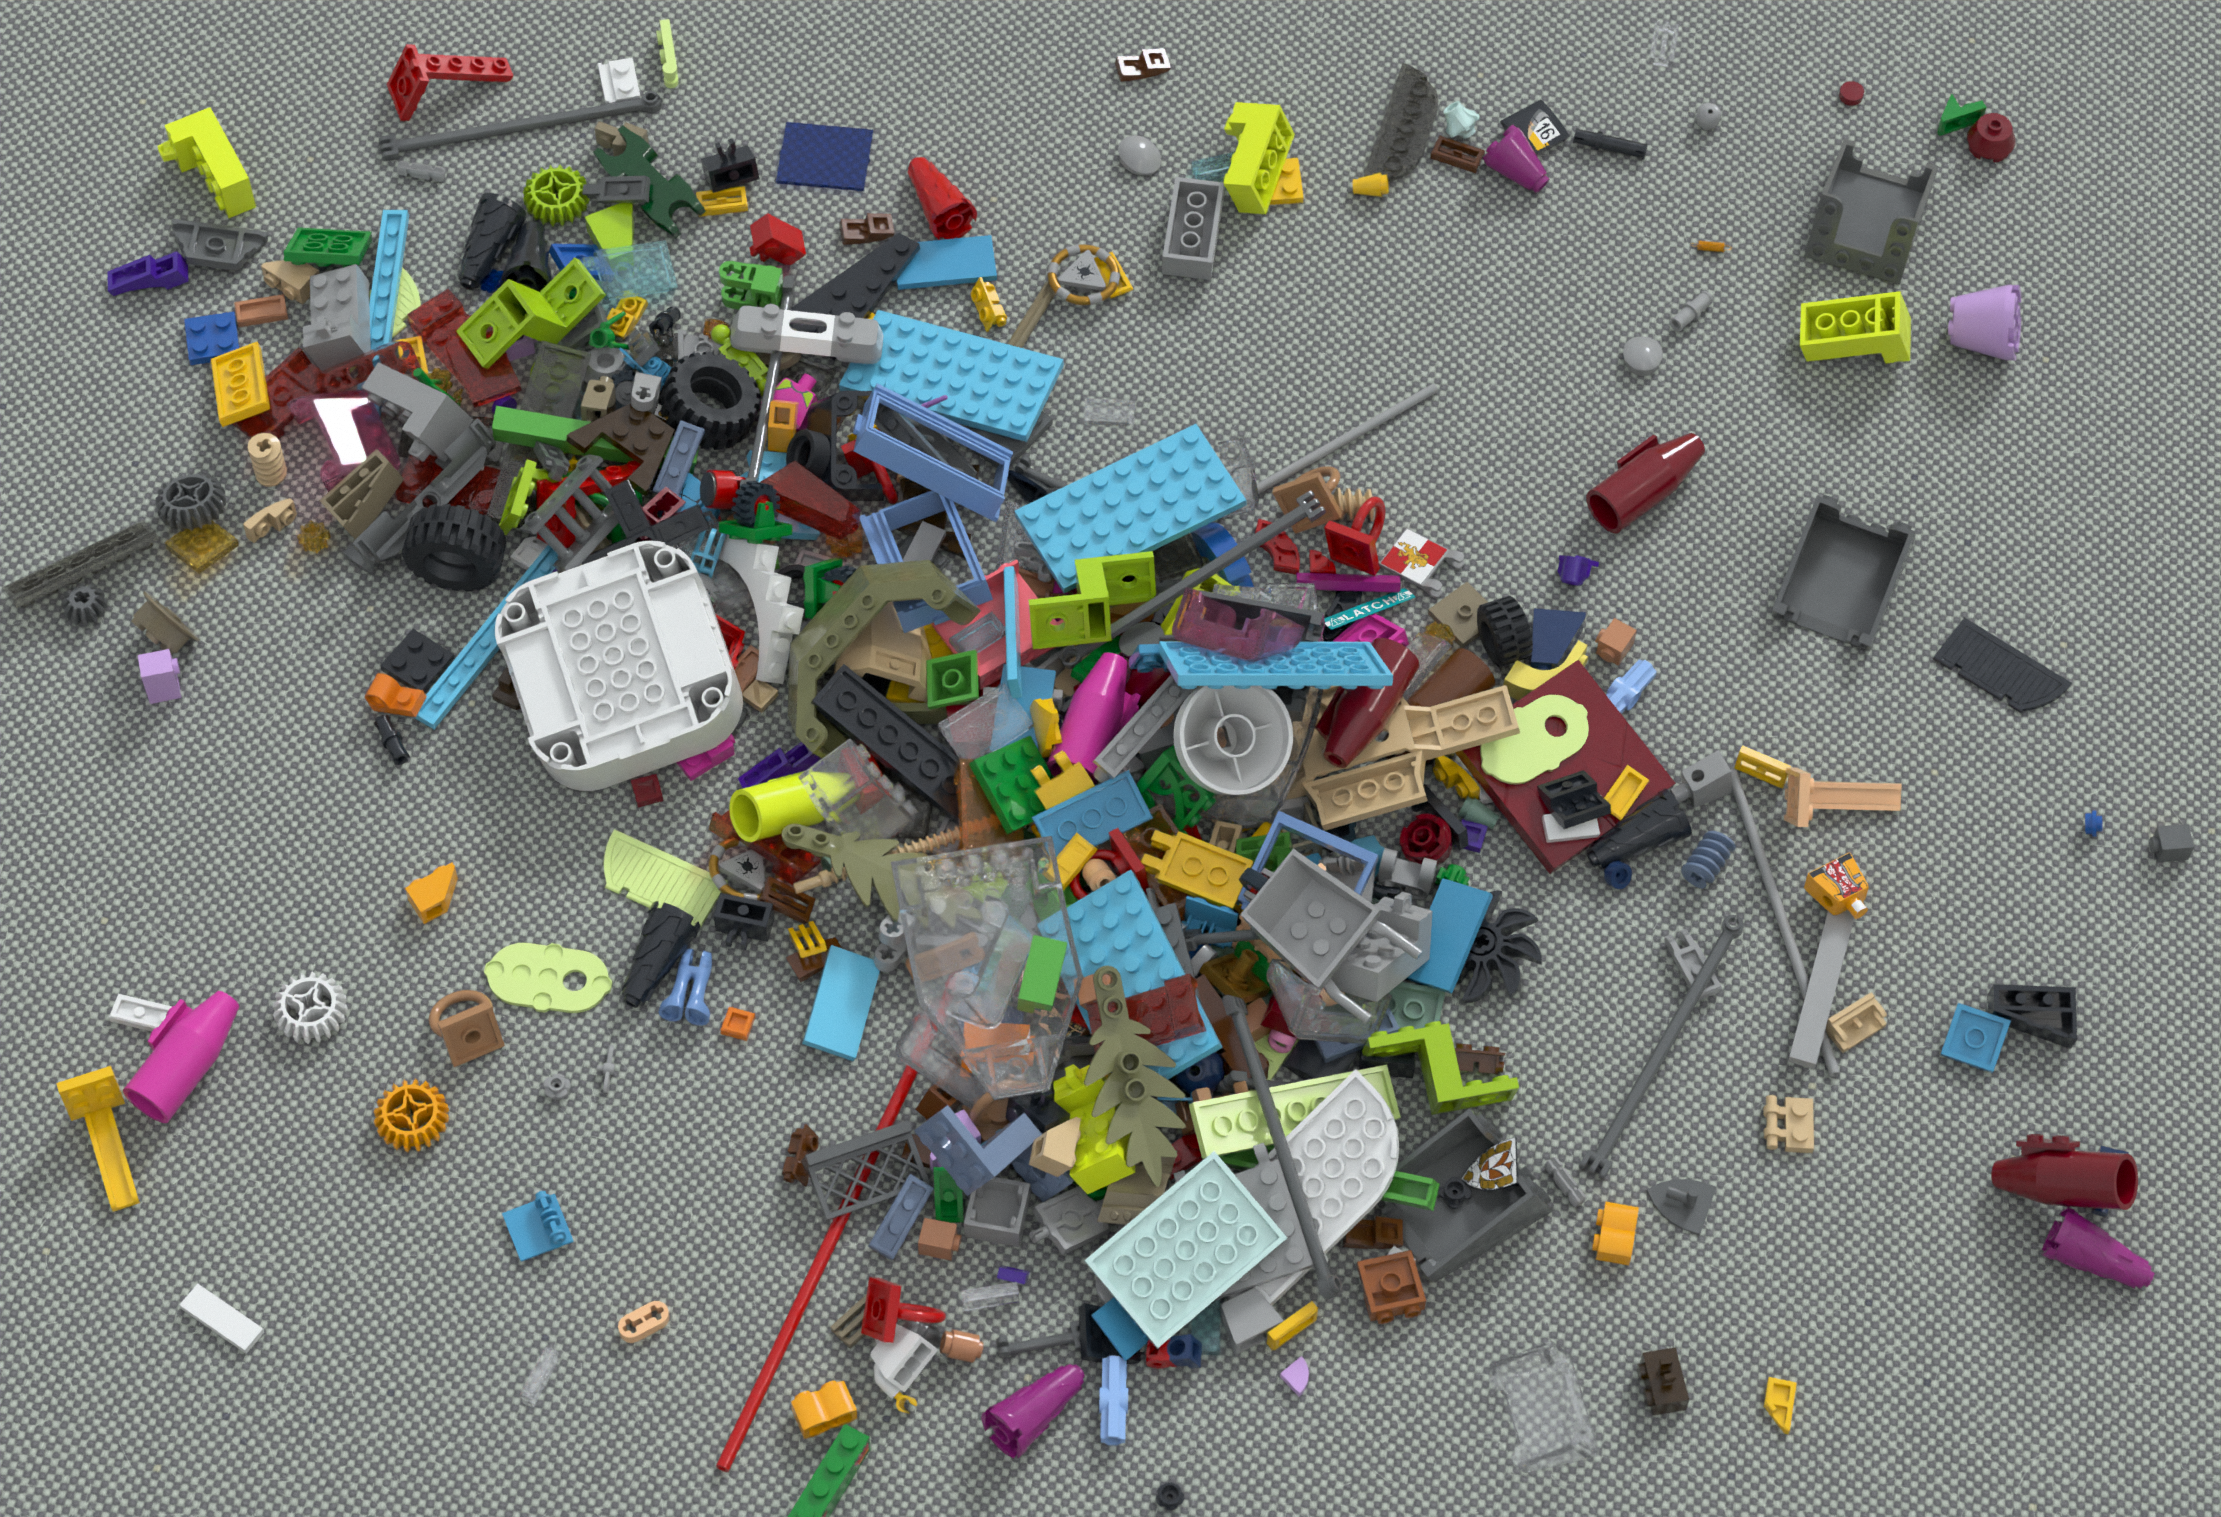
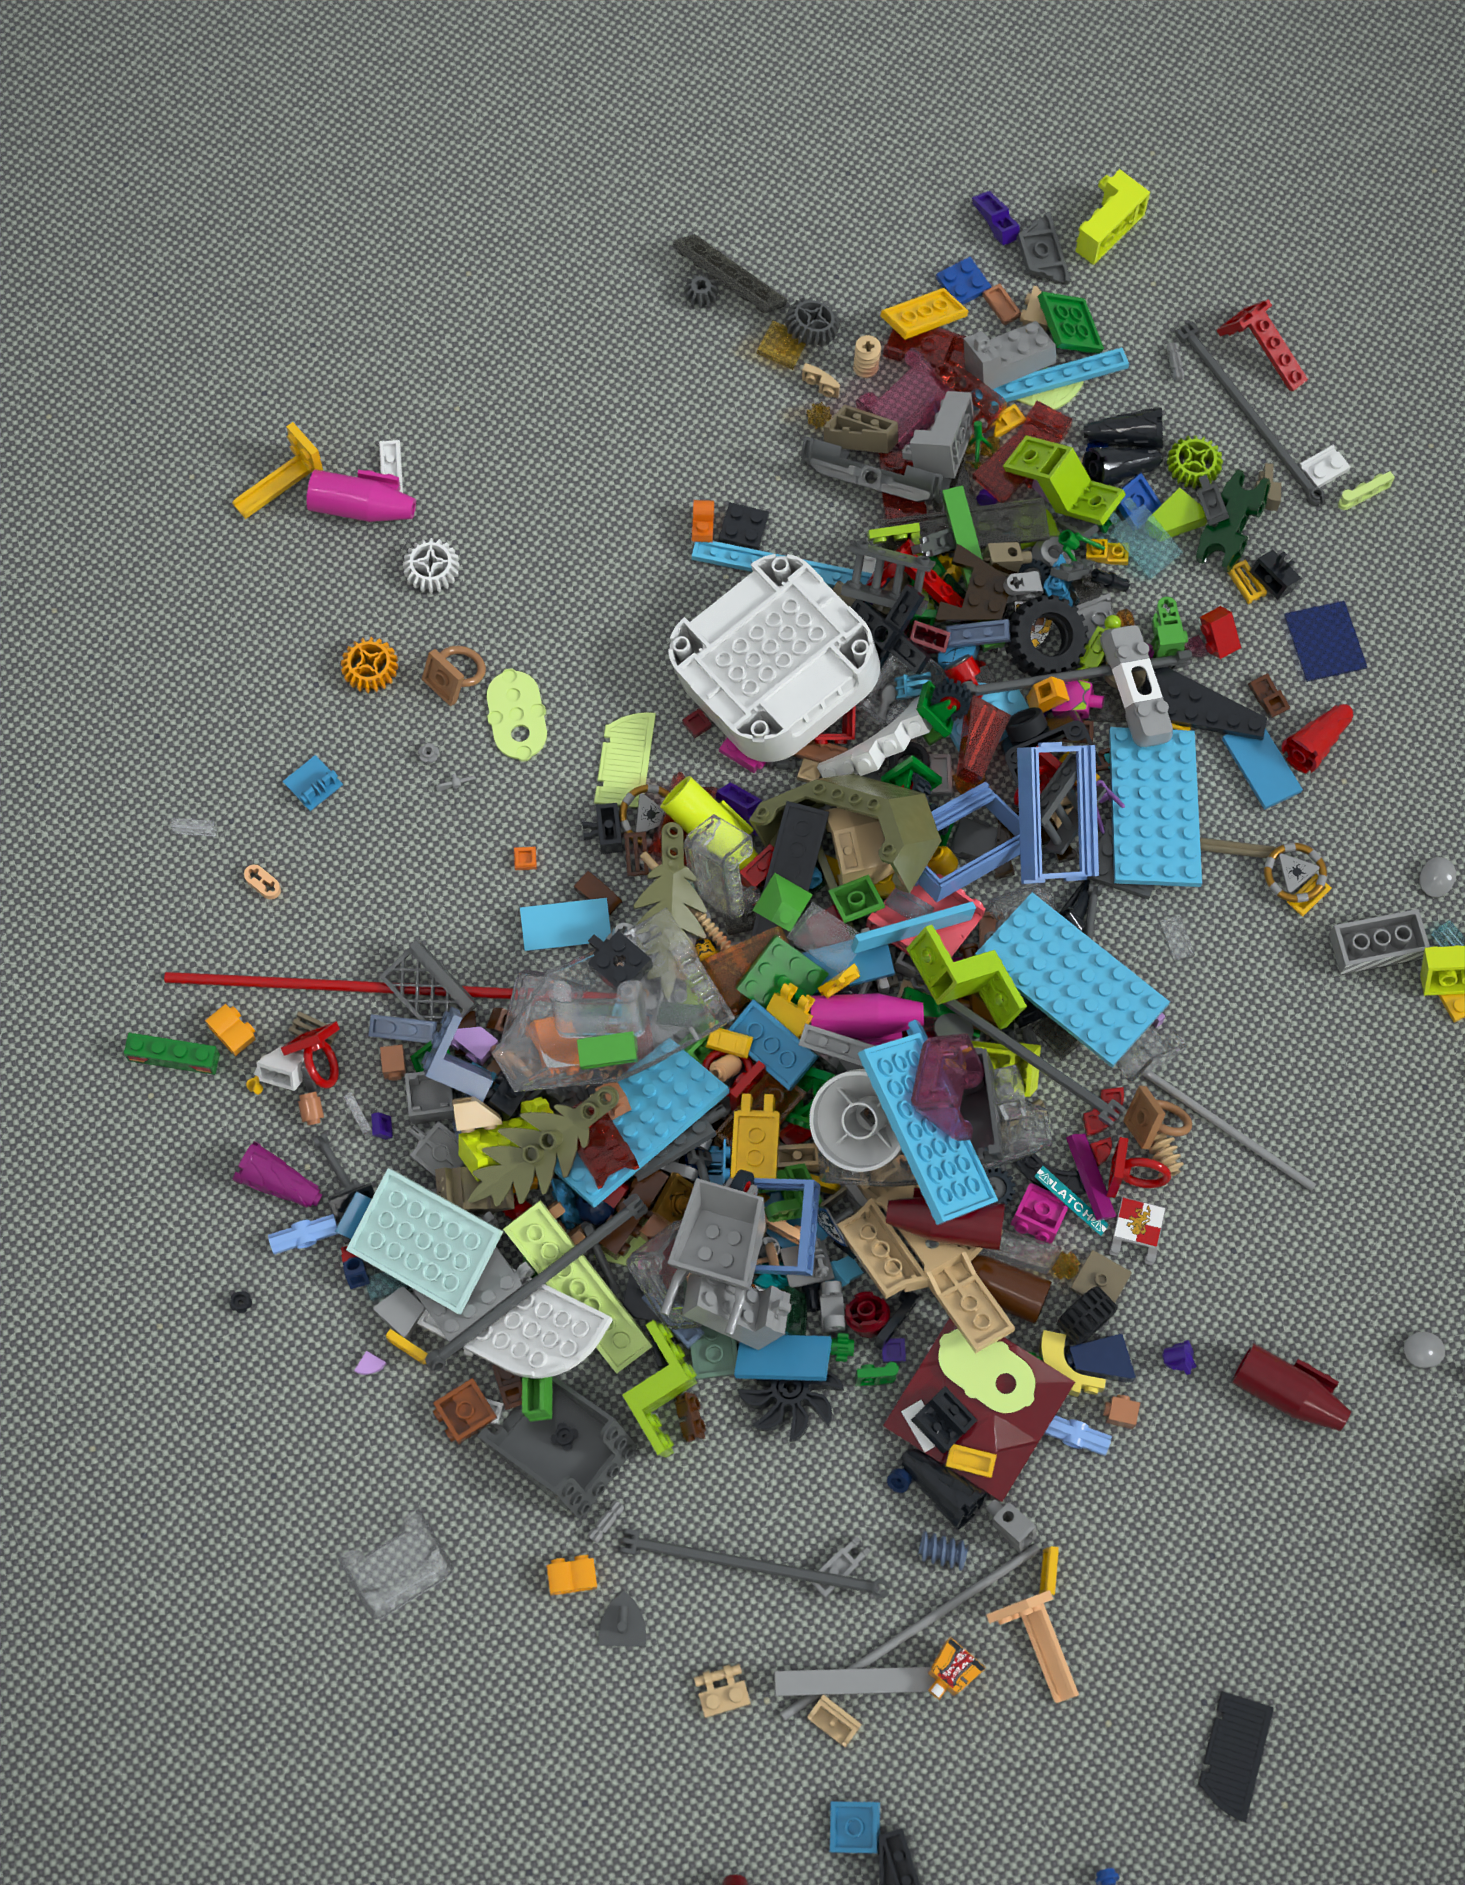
camera: 70 degrees right, 10 degrees up
dark tan piece [131,591,200,656] -> none
lavender brick [138,649,182,704] -> none
white tile [180,1284,264,1354] -> none
black pin [374,714,410,765] -> none
black tyre [402,504,507,592] -> none
light orange slope [405,862,458,924] -> none
black cone [621,901,701,1008] -> none
medium blue piece [658,949,712,1026] -> none
reddish brown hinge [782,1124,819,1187] -> none
yellow tile [788,921,827,958] -> none
light grey tile [903,521,946,562] -> none
yellow hinge [970,277,1007,332] -> none
blue arch [1190,522,1257,599] -> none
yellow slope [1433,756,1480,800] -> none
sand green cone [1458,796,1500,830] -> none
shield [1461,1137,1519,1191] -> none
dark brown brick [1637,1347,1689,1416] -> none
yellow tile [1764,1377,1797,1434] -> none
dark grey windscreen [1772,495,1915,651] -> none
none -> black hinge [588,930,654,999]
none -> bright green slope [753,873,813,933]
none -> shield [817,1206,854,1247]
none -> green plate [855,1362,899,1387]

